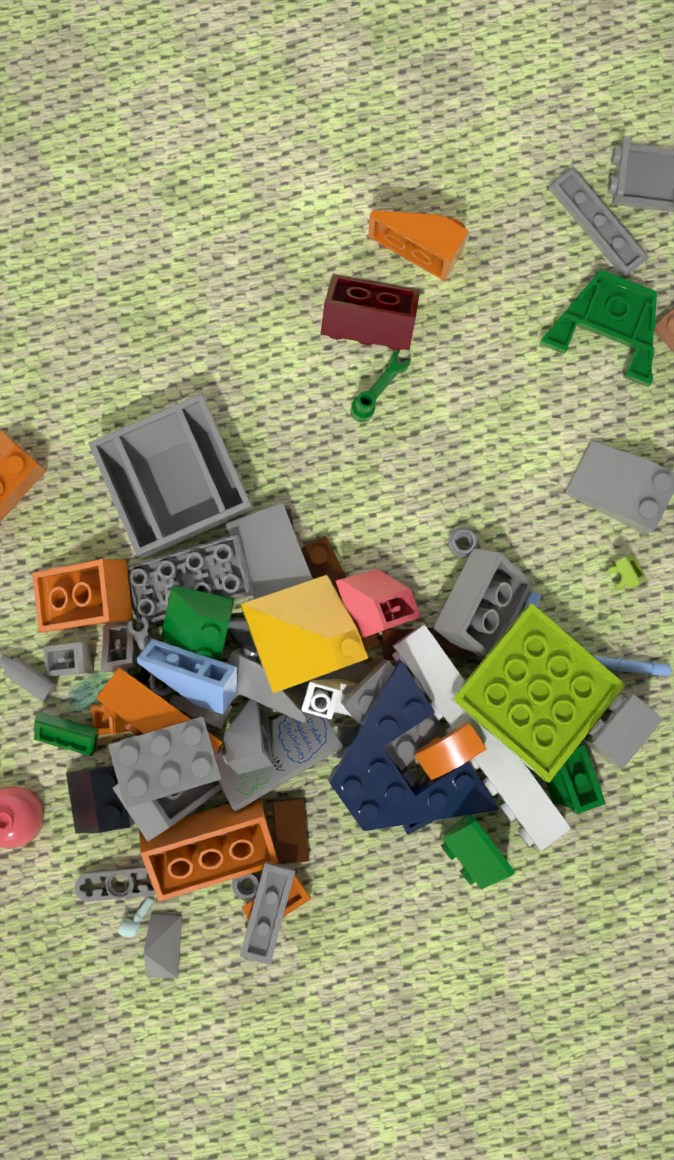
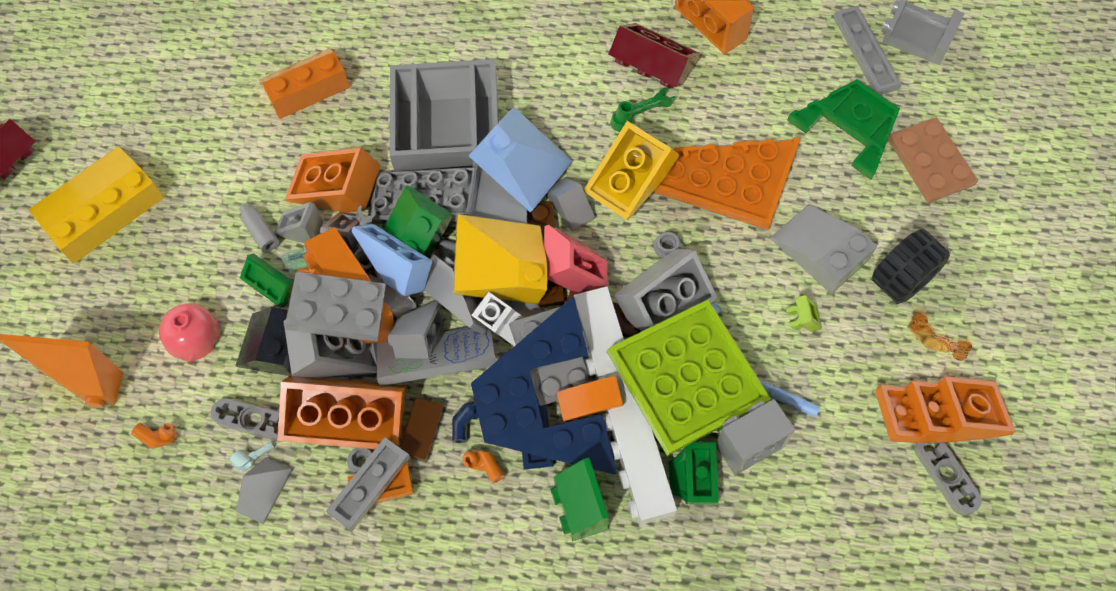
camera: 20 degrees right, 20 degrees down
none -> orange arm [131,423,177,448]
none -> dark blue arm [452,401,479,443]
none -> orange arm [462,450,505,484]
none -> light blue slope [469,107,572,212]
none -> light grey slope [546,177,595,232]
none -> yellow slope [583,121,679,220]
none -> orange wing [653,137,800,230]

